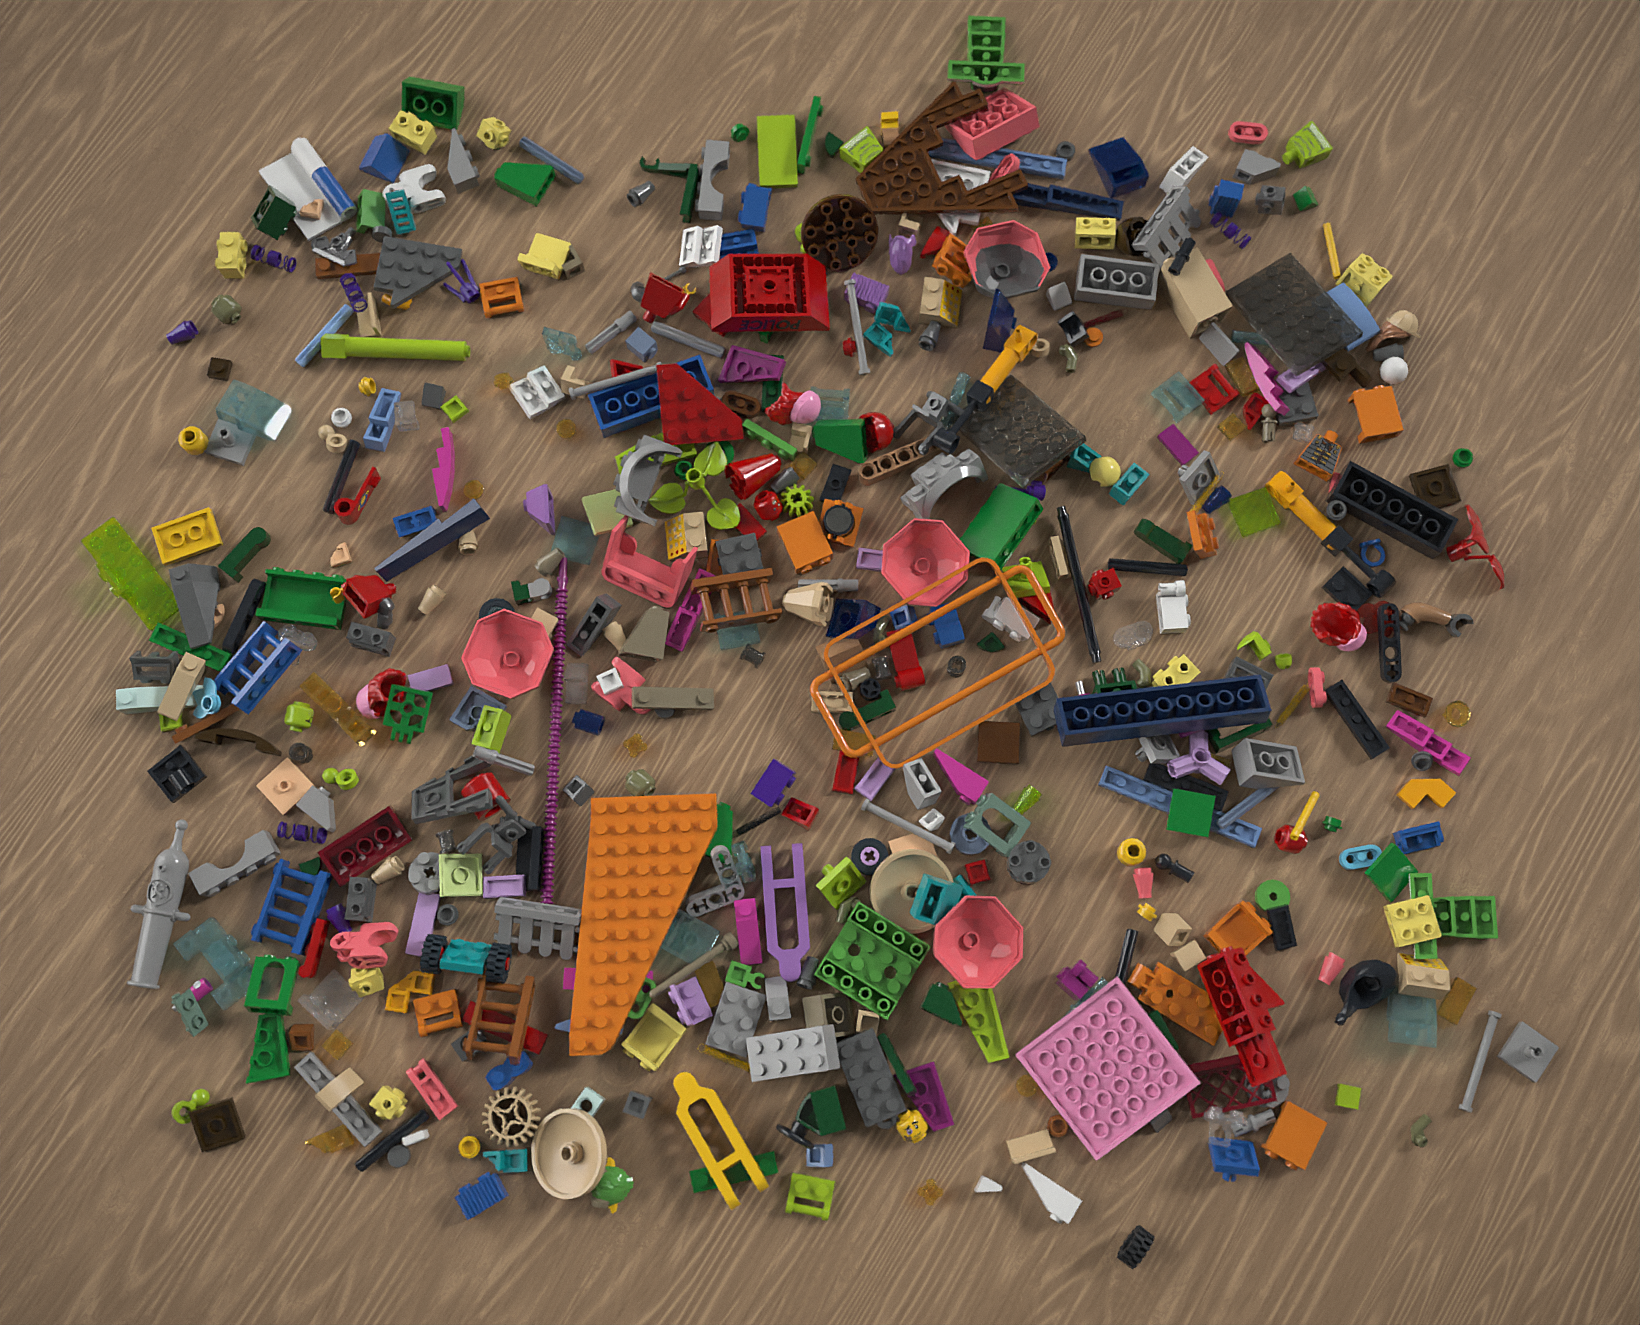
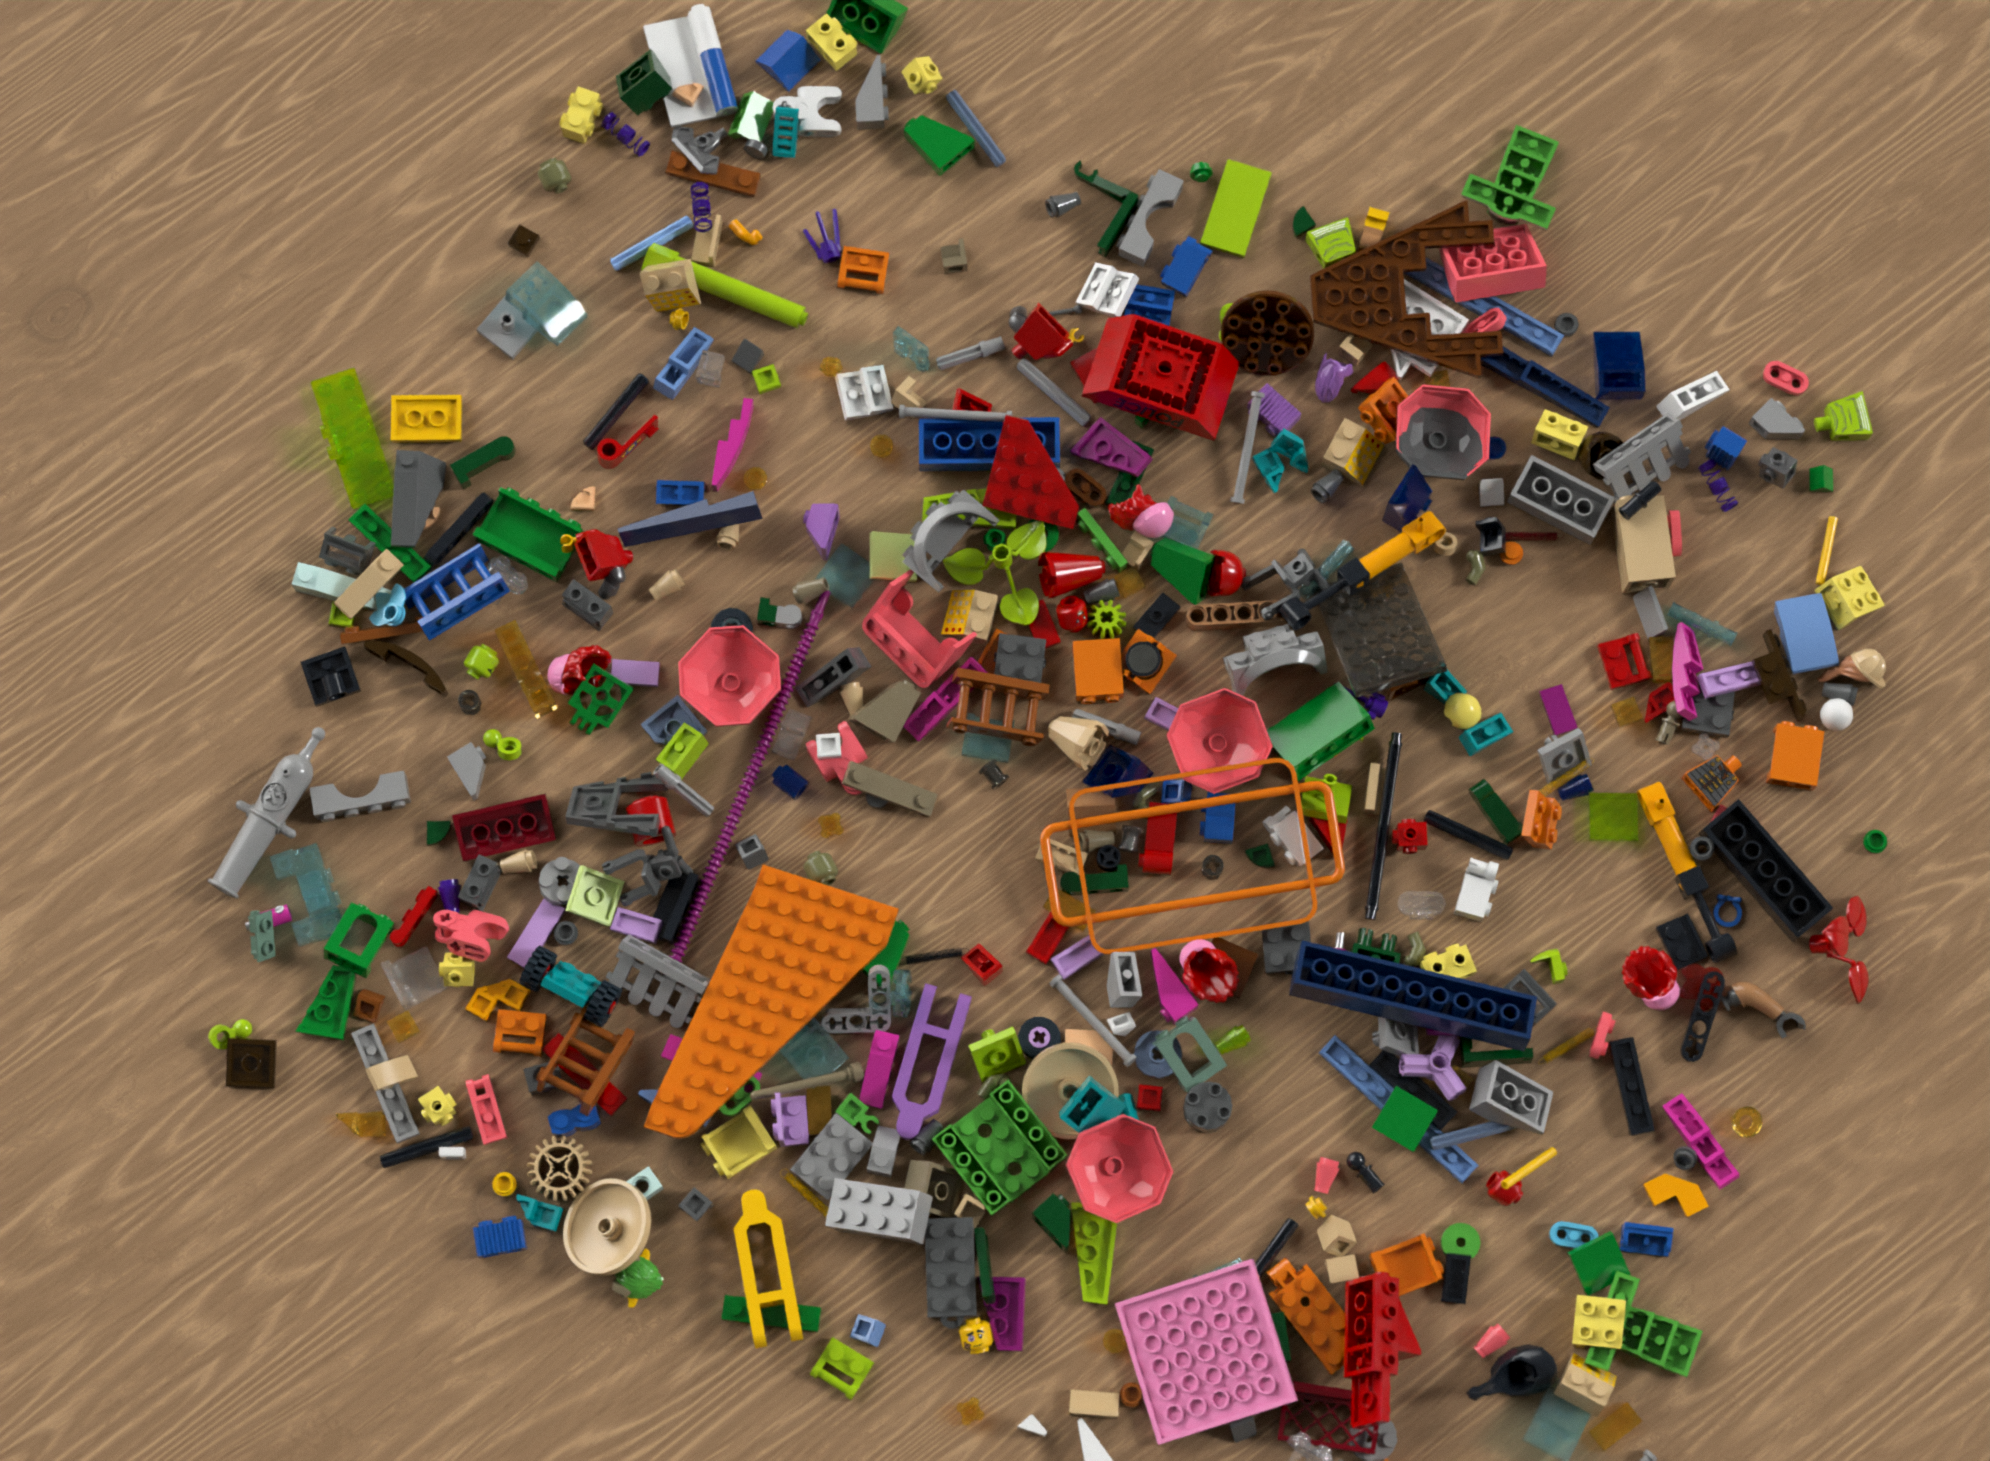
camera: 20 degrees right, 0 degrees up
dark purple cone [166,320,198,345] -> none
yellow head [178,426,209,455] -> none
blue fence [251,859,333,956] -> none
light nougat plate [256,757,316,816] -> none
dark purple piece [277,821,327,844] -> none
tan plate [318,425,347,453] -> none
white plate [331,408,352,428] -> none
dark grey wing [374,236,462,309] -> none
dark grey tile [387,1145,411,1167] -> none
clear smoke bush [435,829,458,854] -> none
light yellow bracket [517,233,572,280] -> none
tan panel [531,607,558,640] -> none
sand blue brick [625,327,658,363] -> none
dark purple brick [750,759,796,807] -> none
dark green piece [776,1085,846,1150] -> none
green plate [797,96,824,174] -> none
red plate [843,337,857,357] -> none
magenta hinge [1055,959,1099,1000] -> none
yellow head [1117,838,1146,867] -> none
clear light blue plate [1151,371,1204,423] -> none
clear smoke plate [1226,253,1363,377] -> none
lime hinge [1275,653,1292,670] -> none
green plate [1322,816,1342,833] -> none
reddish brown plate [1386,682,1433,718] -> none
dark brown tile [1409,464,1462,508] -> none
none -> tan slope [640,259,701,312]
none -> red hair [1179,939,1239,1003]

